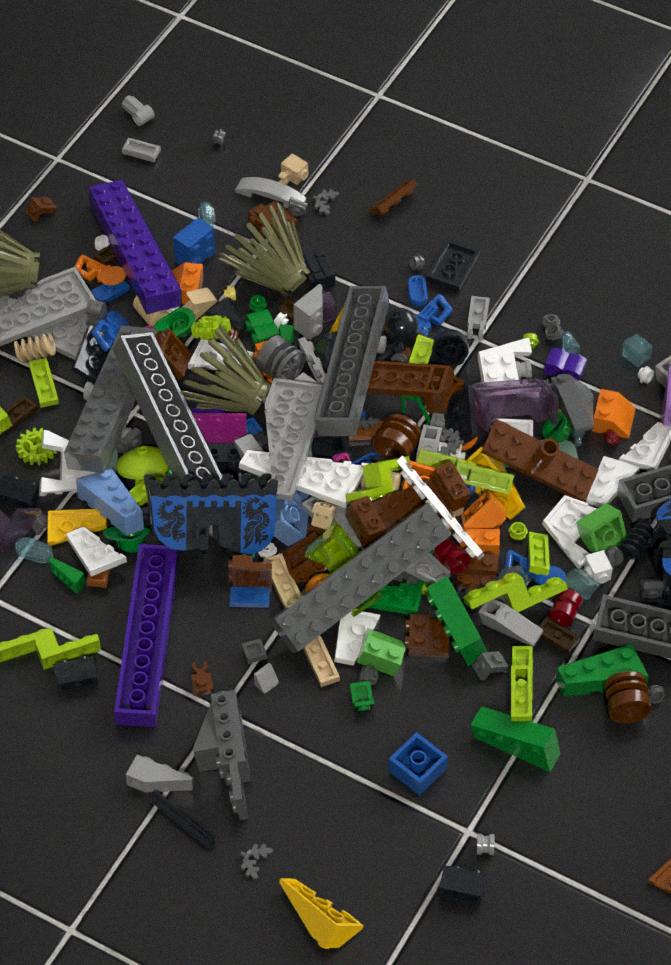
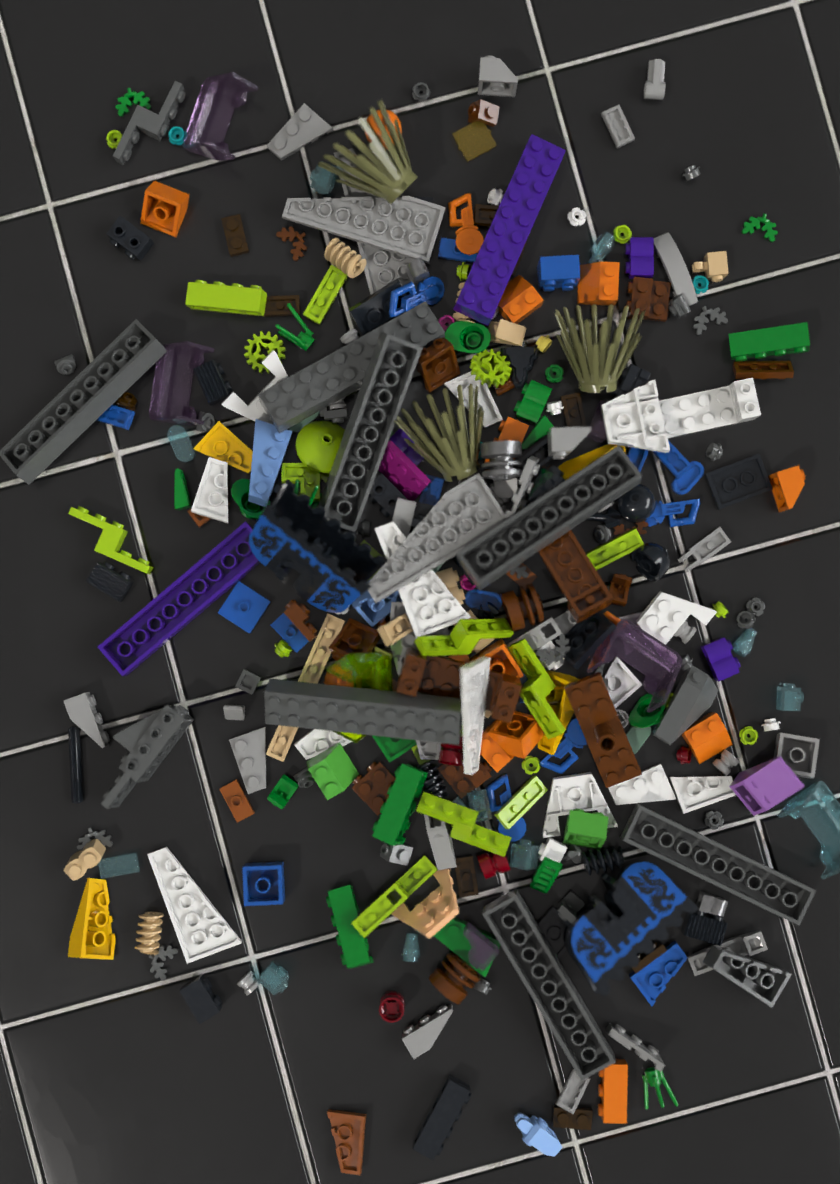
camera: 45 degrees right, 35 degrees up
reddish brown plate [191,661,214,696] -> none
none -> tan brick [64,839,106,881]
none -> clear light blue tile [98,852,140,879]
none -> tan piece [135,911,164,955]
none -> white wing [147,847,242,964]
none -> dark grey animal [149,944,178,981]
none -> blue plate [218,581,271,634]
none -> dark orange plate [219,779,255,823]
none -> light grey wing [229,727,267,794]
none -> clear light blue brick [257,962,289,996]
none -> green plant [275,303,315,351]
none -> lime plate [275,640,292,657]
none -> dark red wheel [379,991,405,1023]
none -> light nougat wing [391,868,459,939]
none -> clear light blue cone [401,933,420,962]
none -> light grey slope [402,1004,453,1059]
none -> clear yellow piece [453,121,497,162]
none -> lime plate [457,262,471,280]
none -> clear purple arch [463,922,499,971]
none -> light grey slope [478,56,518,97]
none -> green slope [530,857,563,894]
none -> blue piece [539,718,587,774]
none -> white plate [567,207,586,226]
none -> orange slope [577,261,620,306]
none -> white wing [601,380,670,453]
none -> lime plate [613,225,632,244]
none -> dark purple brick [625,237,654,279]
none -> white plate [639,378,761,438]
none -> blue plate [652,440,693,479]
none -> teal plate [692,275,709,294]
none -> light grey wheel [712,749,740,776]
none -> green wedge [729,322,810,362]
none -> lime plate [739,726,758,745]
none -> green animal [742,213,778,242]
none -> orange slope [768,465,805,512]

